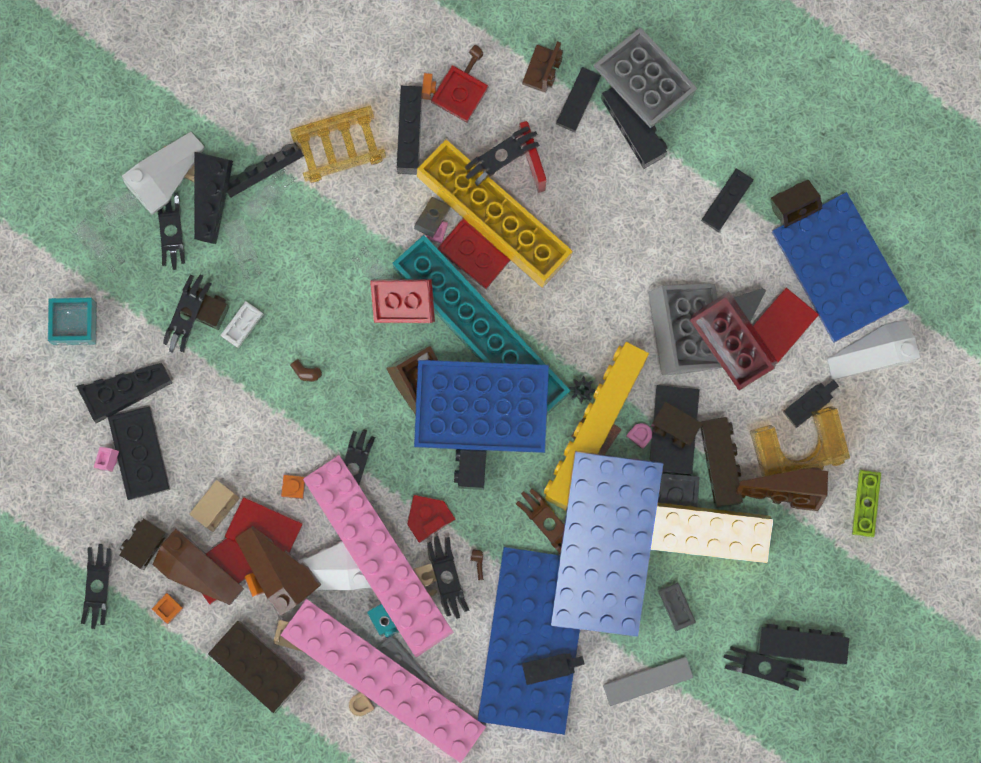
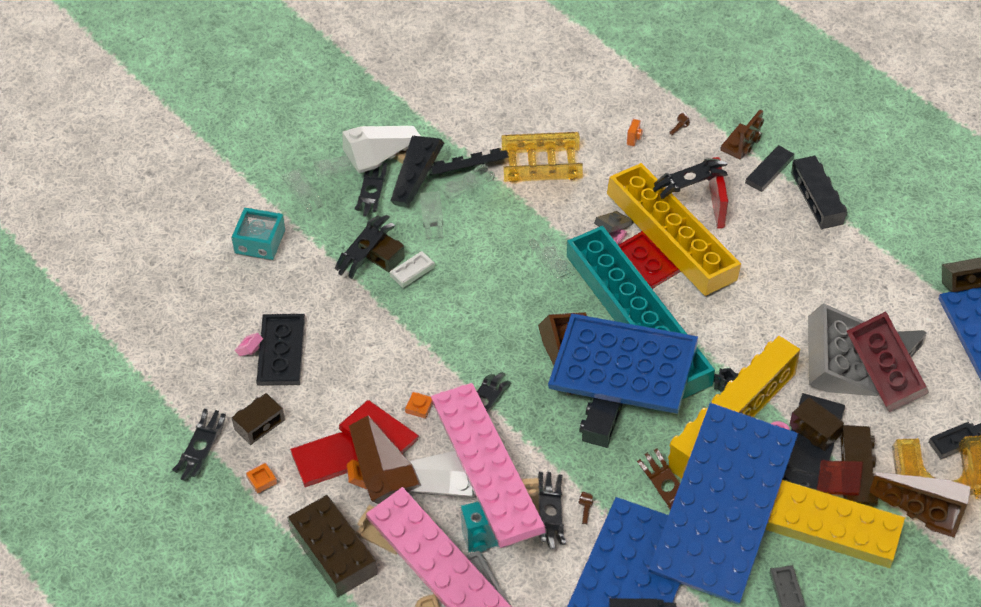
camera: 15 degrees right, 30 degrees down
black wing [76,363,173,424] -> none
reddish brown wedge [152,529,244,605] -> none
tan hinge [190,480,240,532] -> none
reddish brown arm [290,359,322,382] -> none
tile [370,279,435,323] -> none
black brick [396,85,422,175] -> none
red plate [407,495,456,543] -> none
red plate [431,65,489,123] -> none
light grey slope [594,27,697,128] -> none
black tile [701,168,754,232] -> none
red tile [753,287,819,364] -> none
none -> clear red piece [817,460,863,495]

